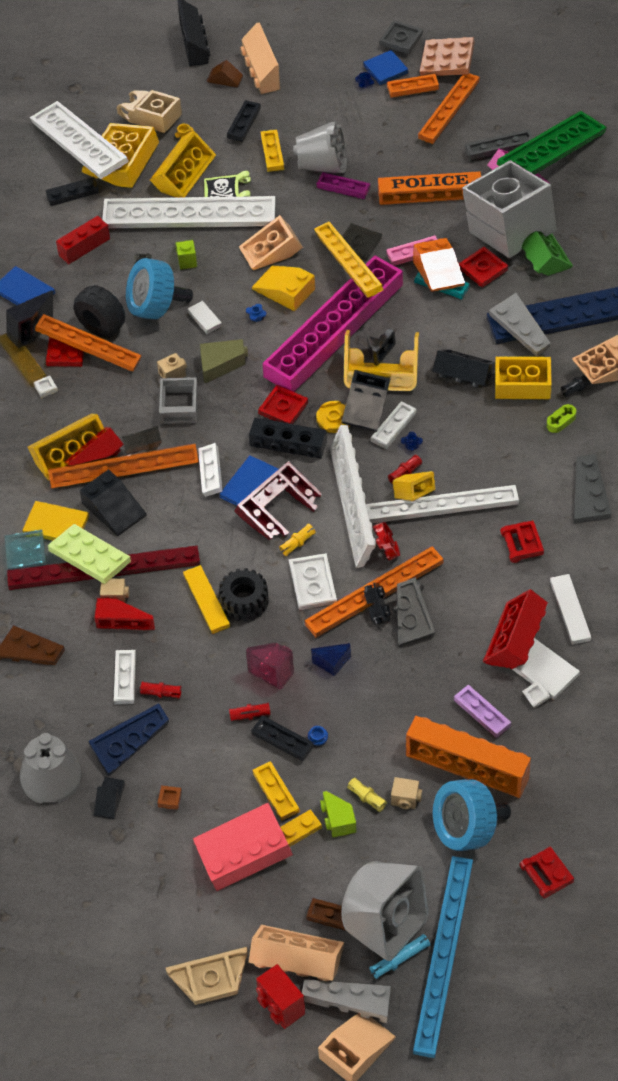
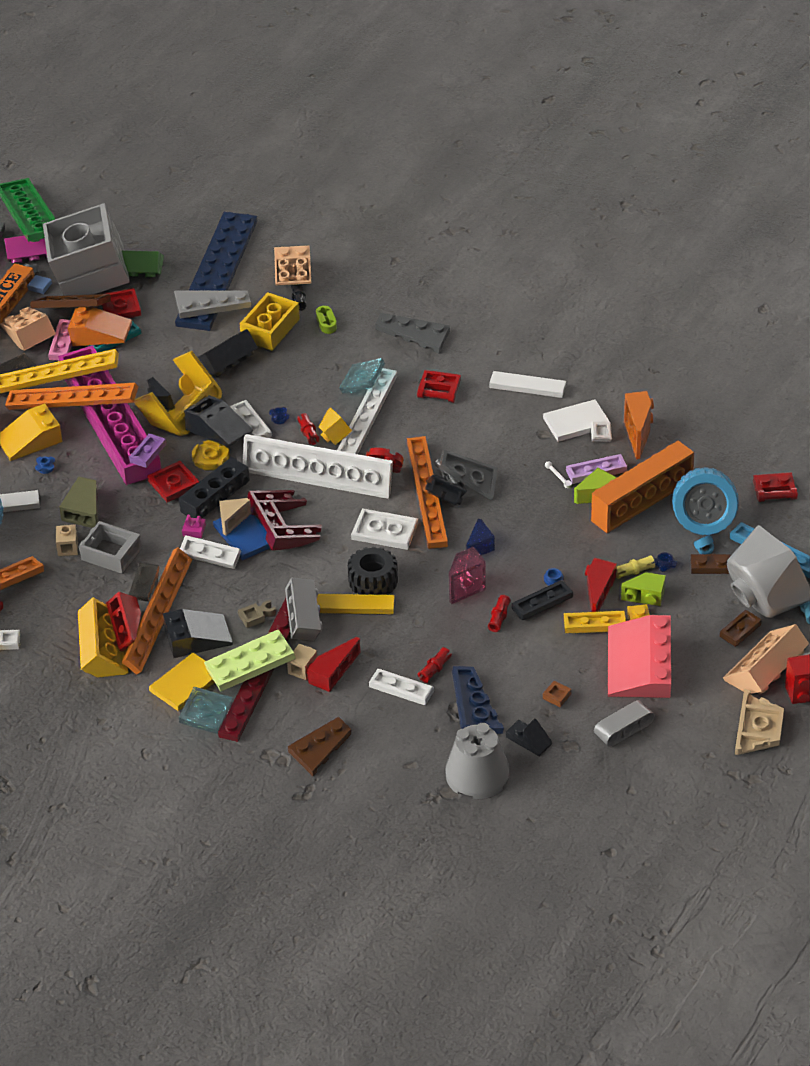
camera: 65 degrees left, 10 degrees down
yellow pin [279,524,316,556] -> none
tan brick [391,777,423,809] -> none
red slope [483,589,548,669] -> none
none -> light nougat slope [0,307,56,351]
none -> orange plate [5,383,138,410]
none -> reddish brown tile [30,294,111,308]
none -> medium lavender plate [129,433,166,468]
none -> dark pink tile [182,515,206,538]
none -> tan slope [219,498,251,535]
none -> dark tan plate [238,600,276,628]
none -> light grey brick [285,577,322,641]
none -> clear light blue plate [339,358,385,394]
none -> white hinge [545,461,572,489]
none -> lime slope [574,468,616,504]
none -> red slope [585,558,617,612]
none -> light grey beam [594,700,655,747]
none -> orange slope [624,391,654,460]
none -> clear blue plate [653,552,677,572]
none -> reddish brown plate [690,554,731,574]
none -> dark azure tile [693,535,714,554]

